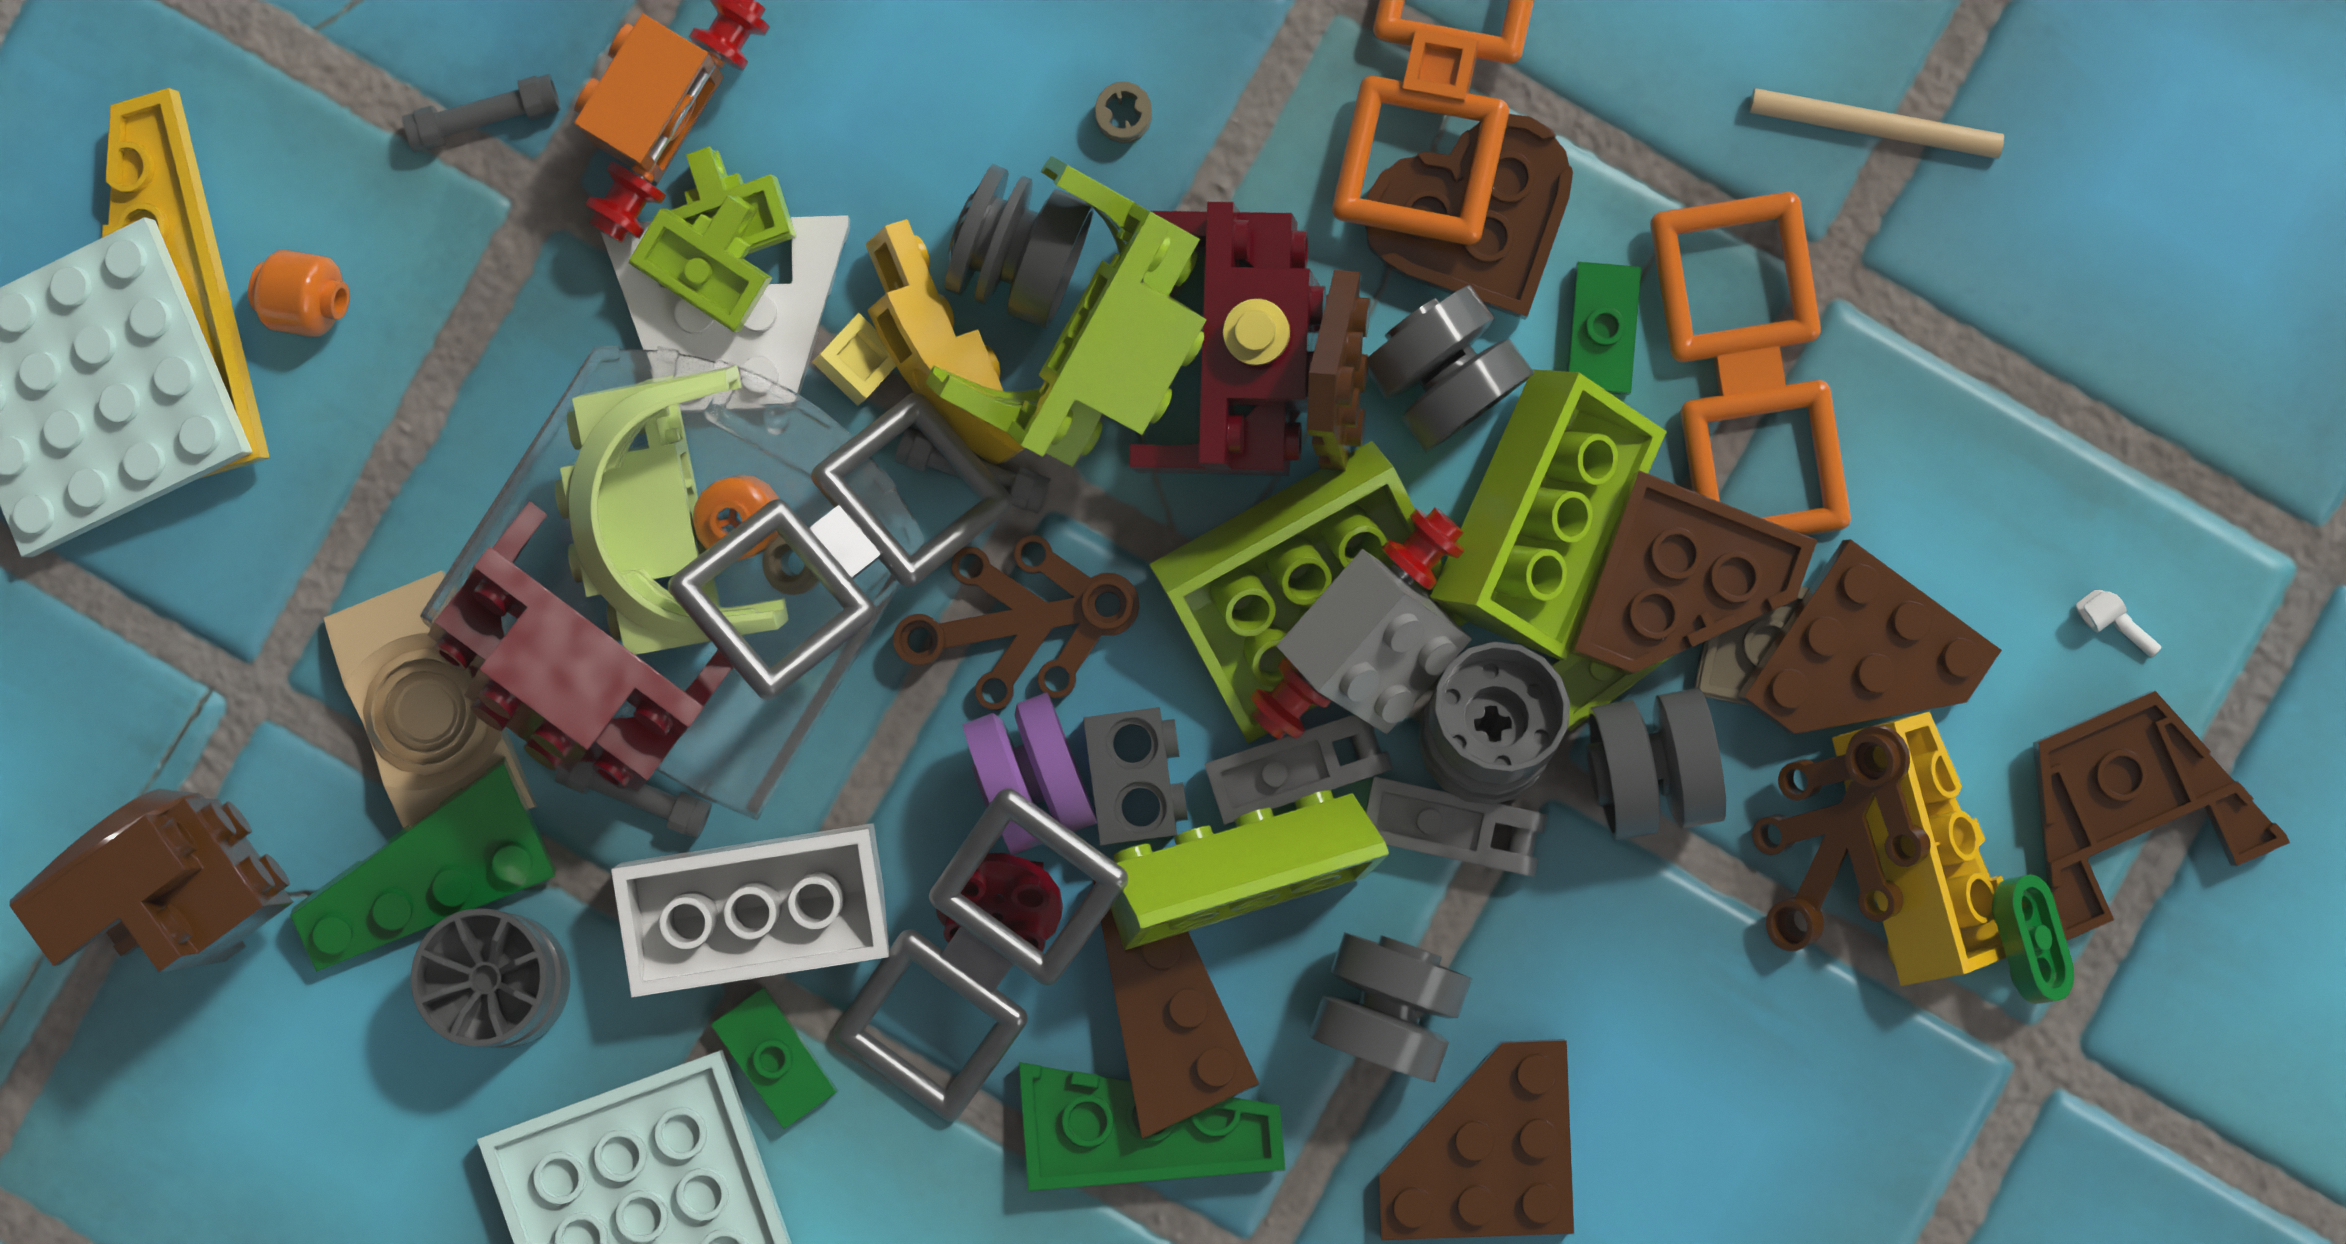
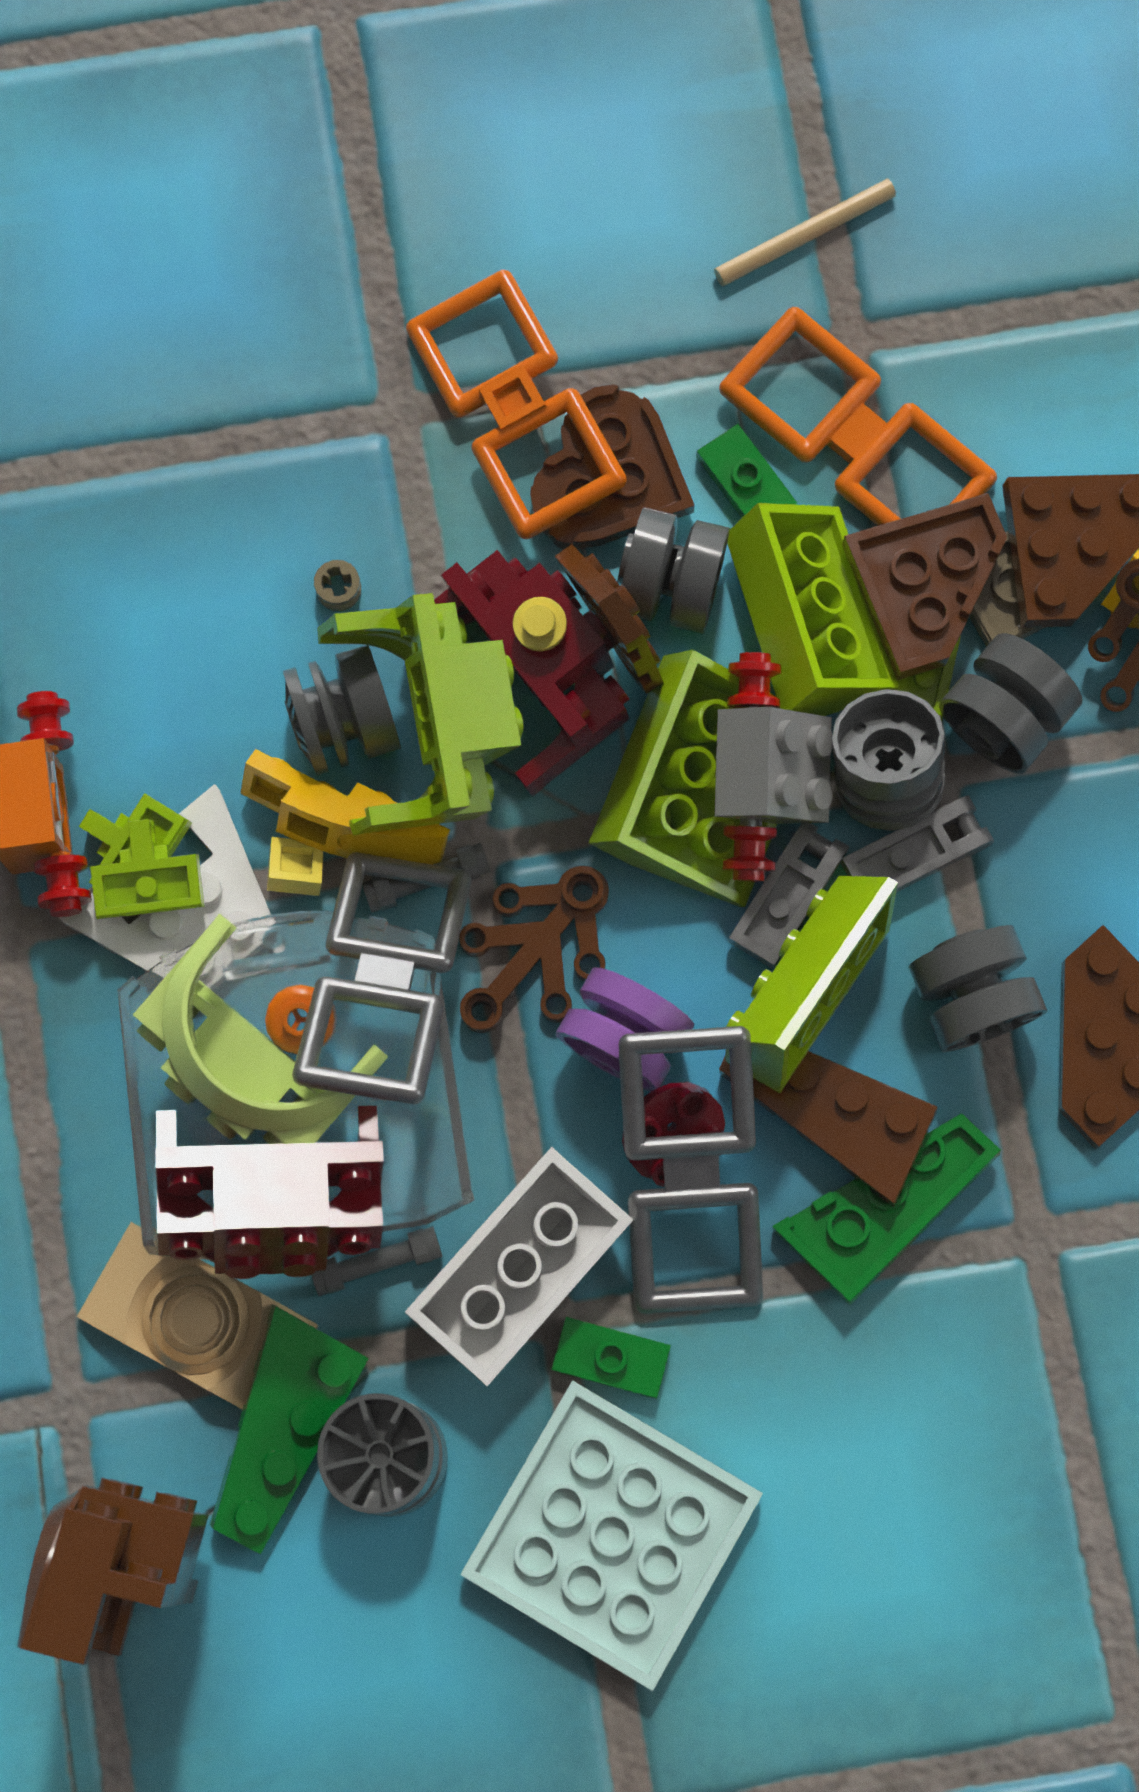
camera: 40 degrees left, 10 degrees down
dark tan plate [762,535,820,595] -> none
dark grey brick [1083,707,1188,845] -> none

